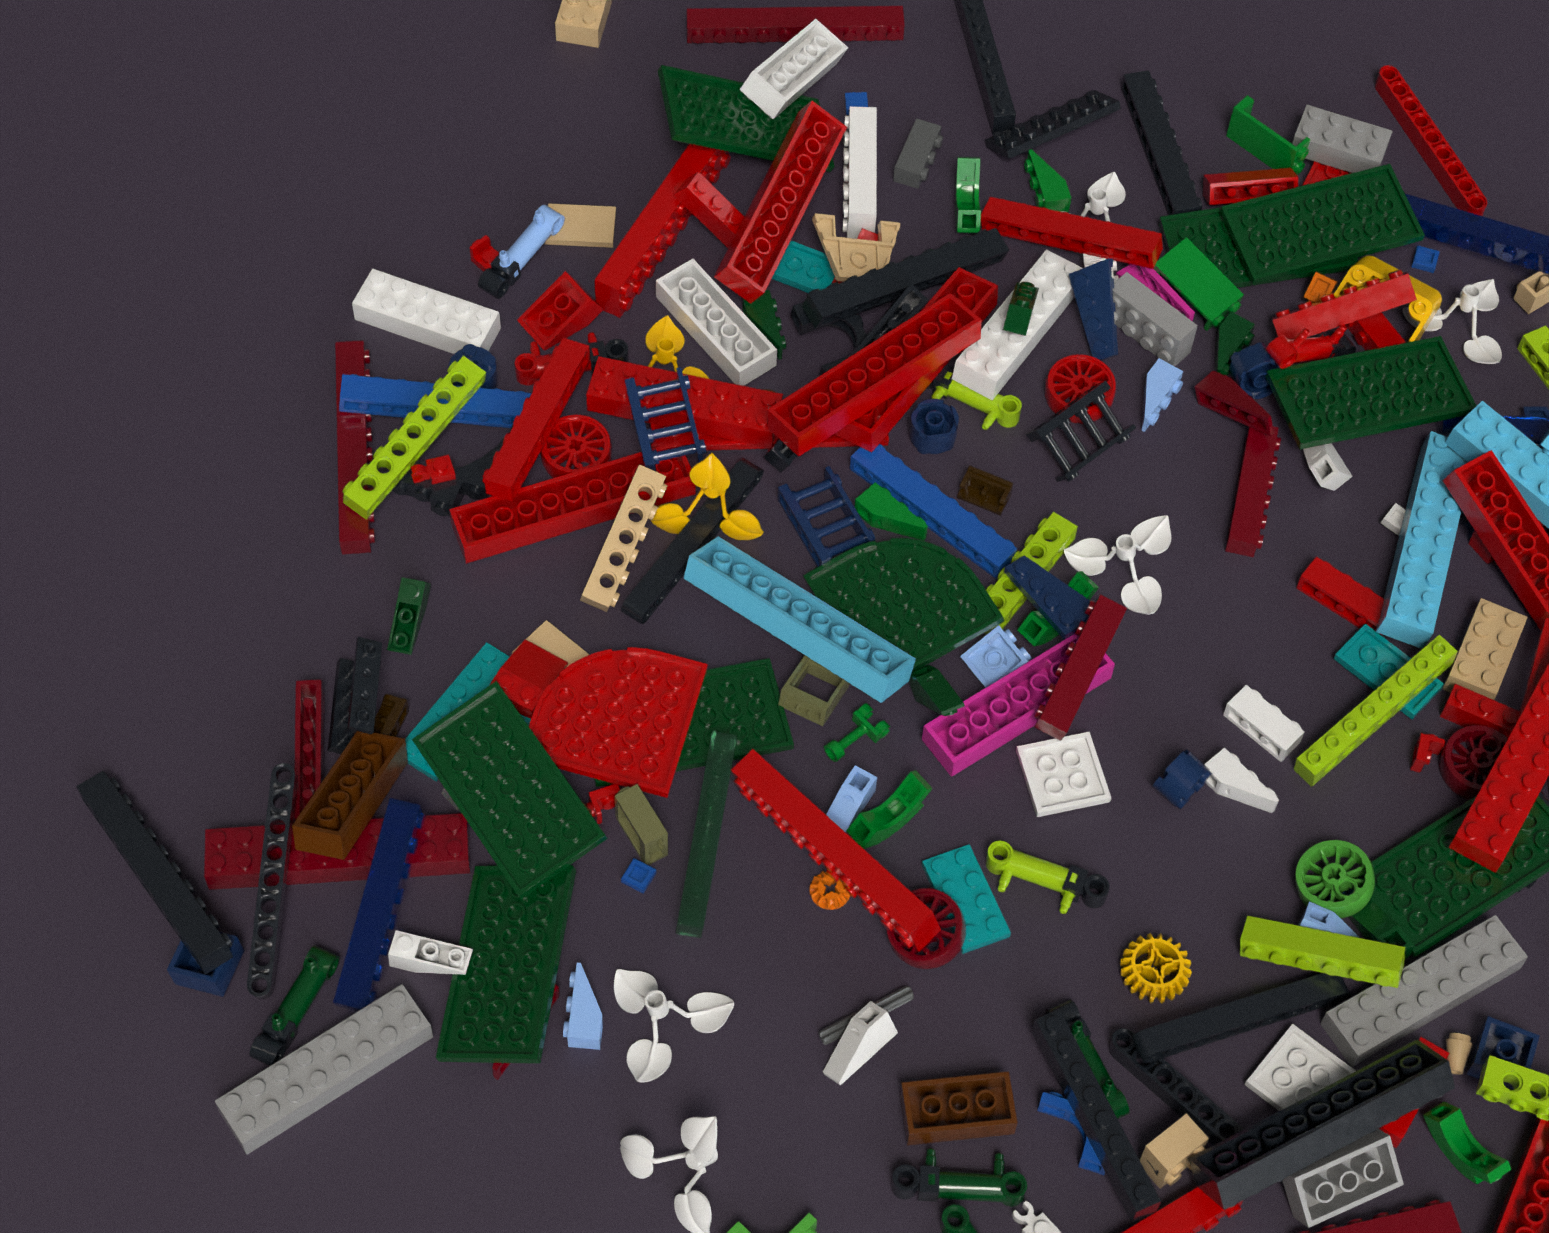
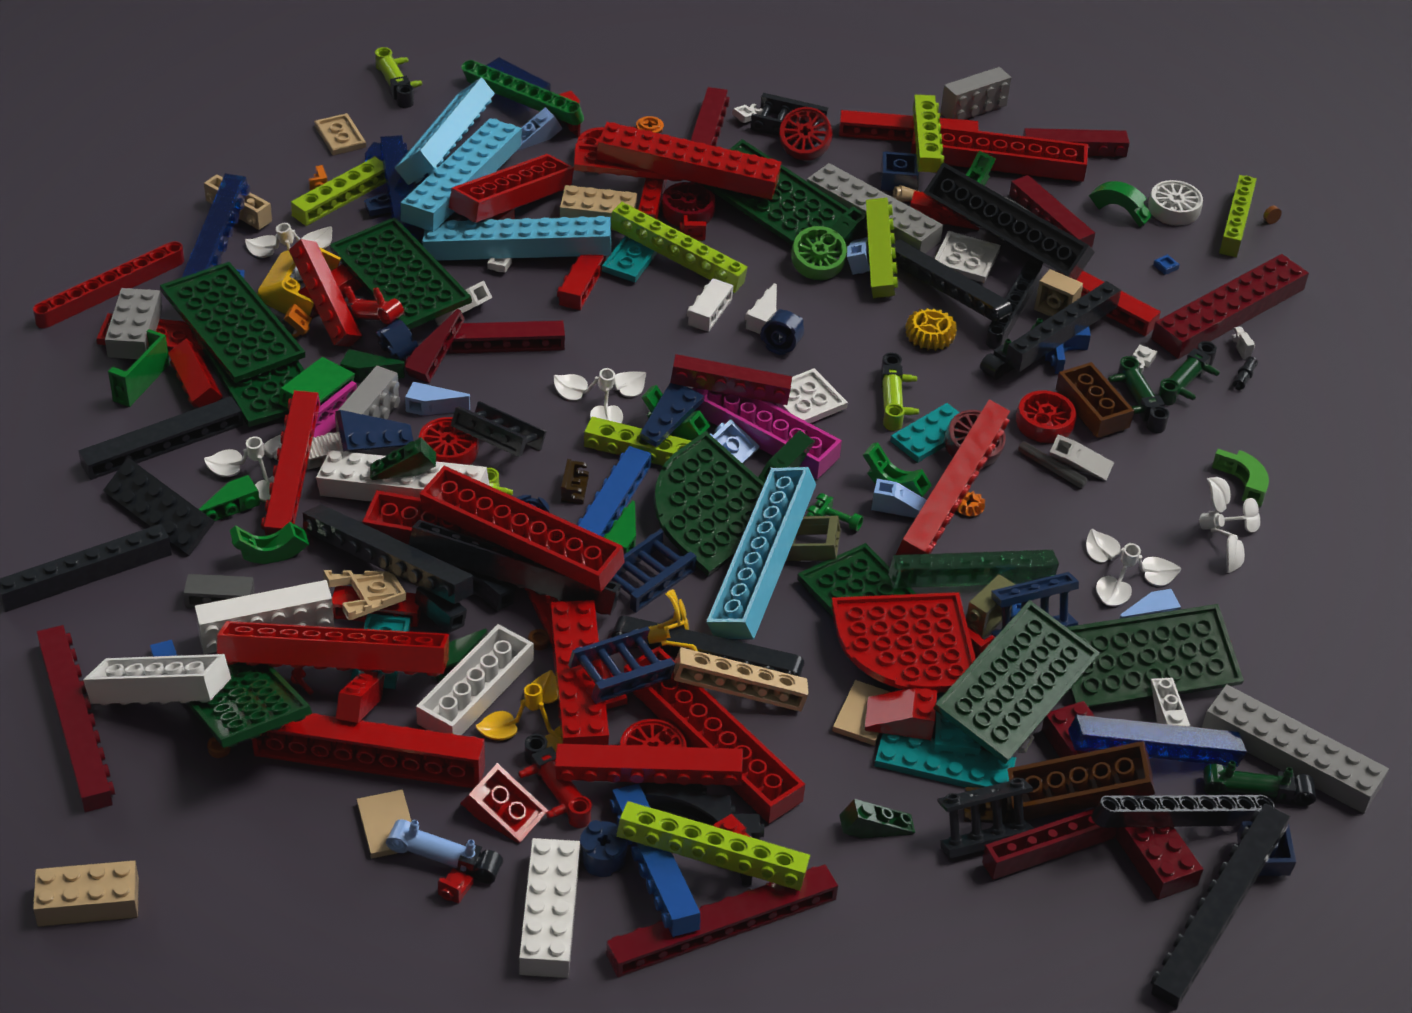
camera: 110 degrees left, 15 degrees down
none -> dark blue fence [991,572,1079,637]
none -> red piece [1016,390,1076,443]

